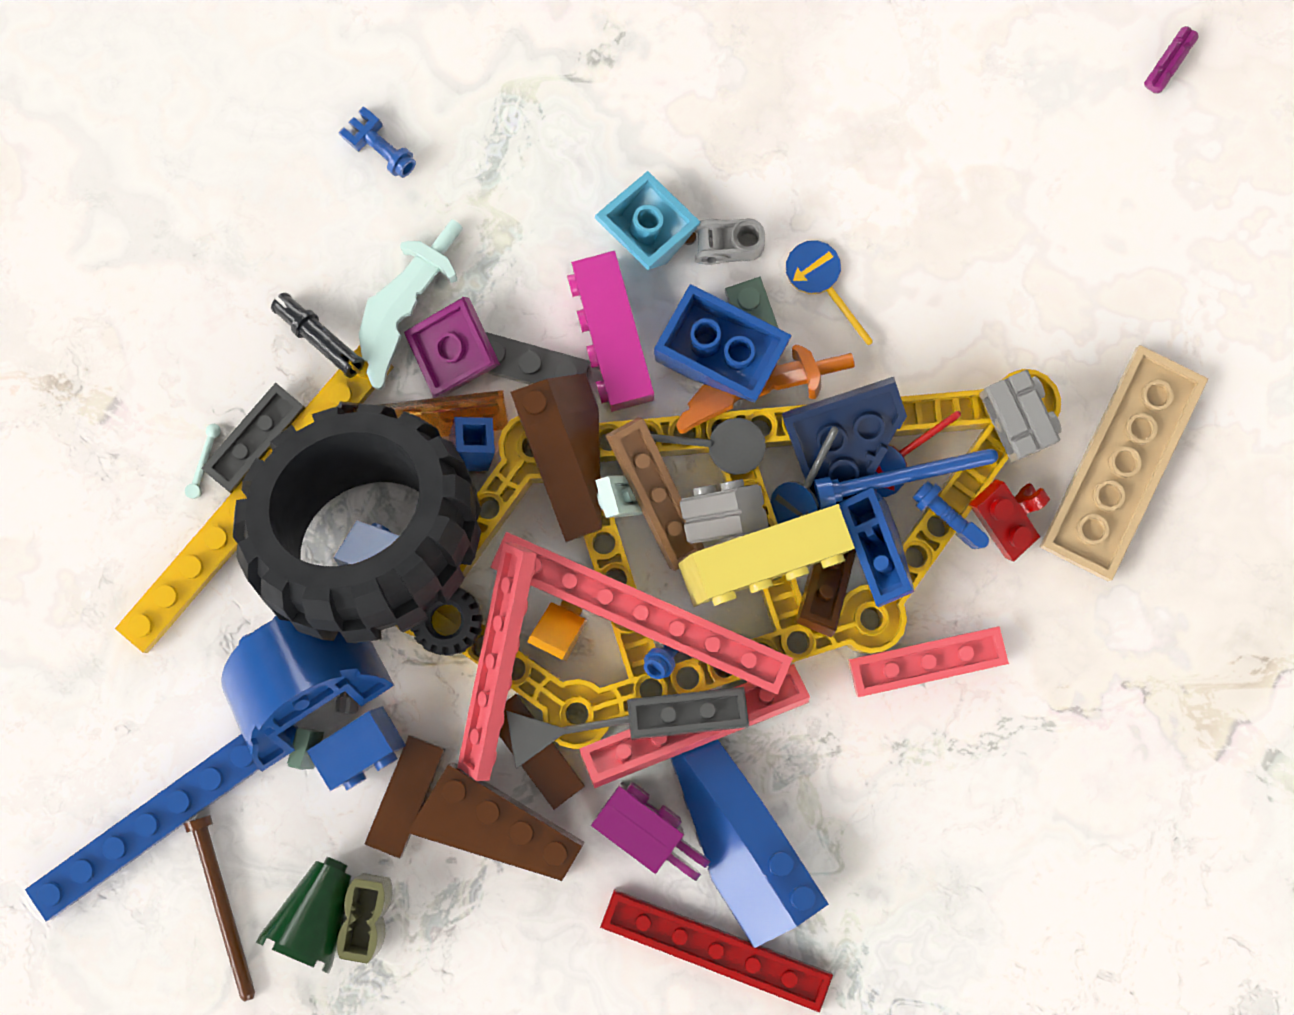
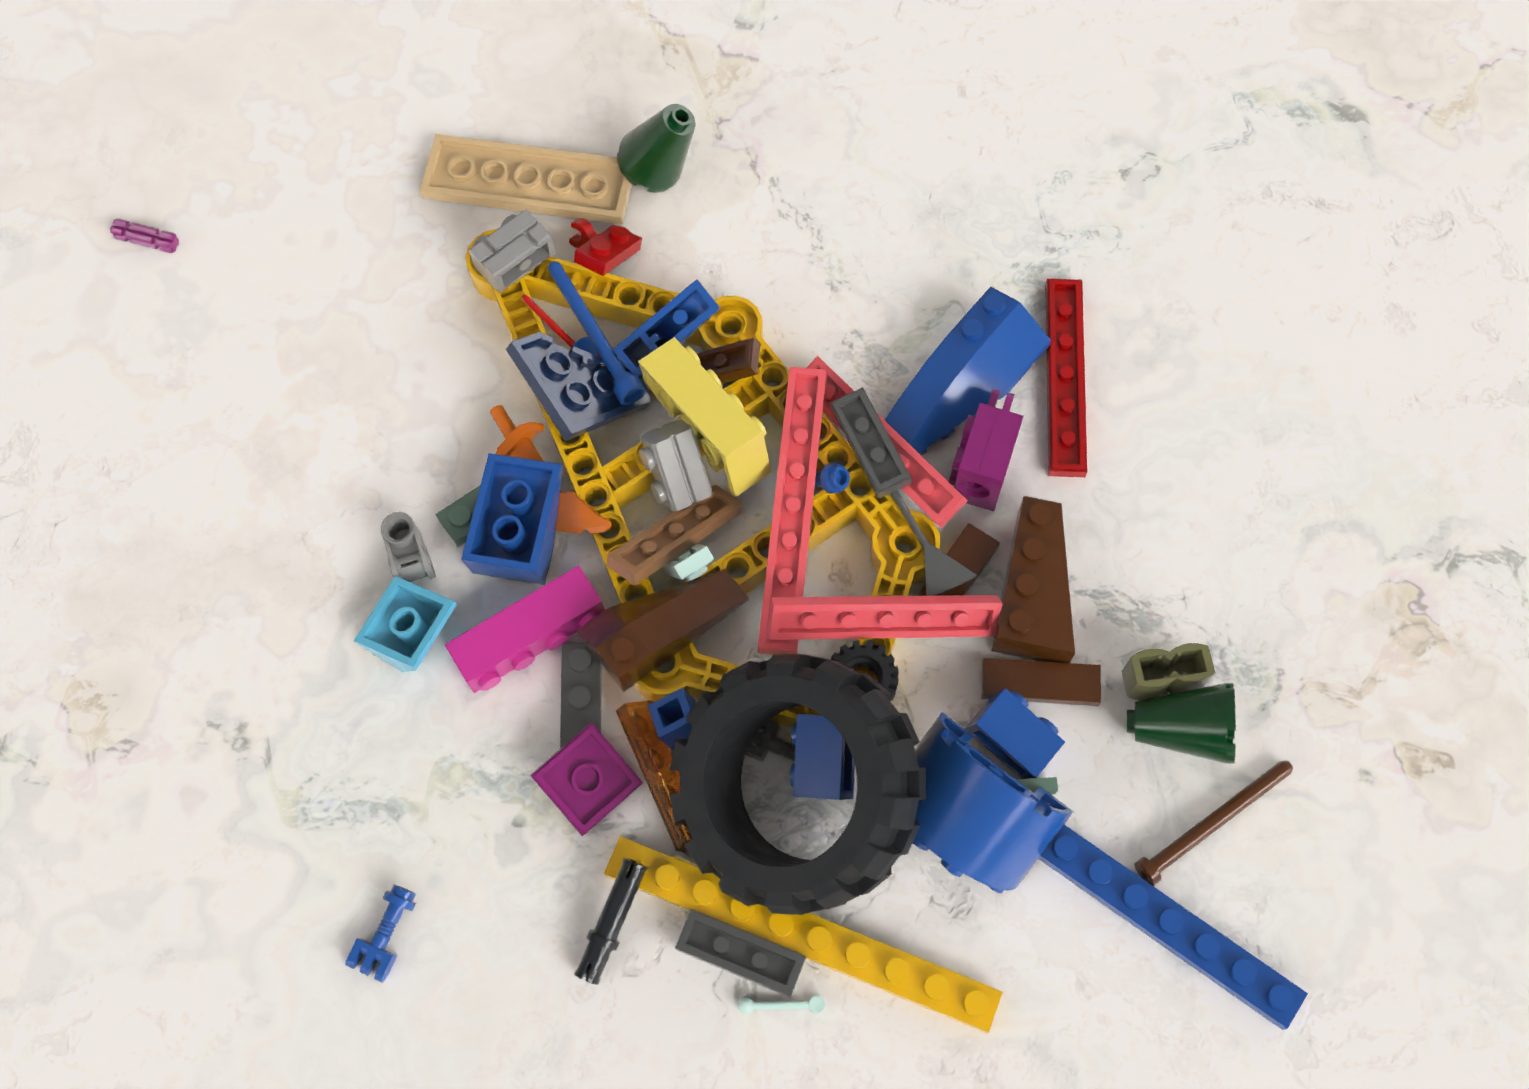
camera: 110 degrees left, 15 degrees down
light aqua sword [359,219,463,390] -> none
light orange slope [527,600,587,661] -> none
dark grey piece [651,418,766,475] -> none
blue piece [770,426,838,524] -> none
blue piece [786,240,873,345] -> none
coral plate [848,626,1009,697] -> none
blue hinge [912,481,989,549] -> none
none -> dark green cone [617,104,696,193]

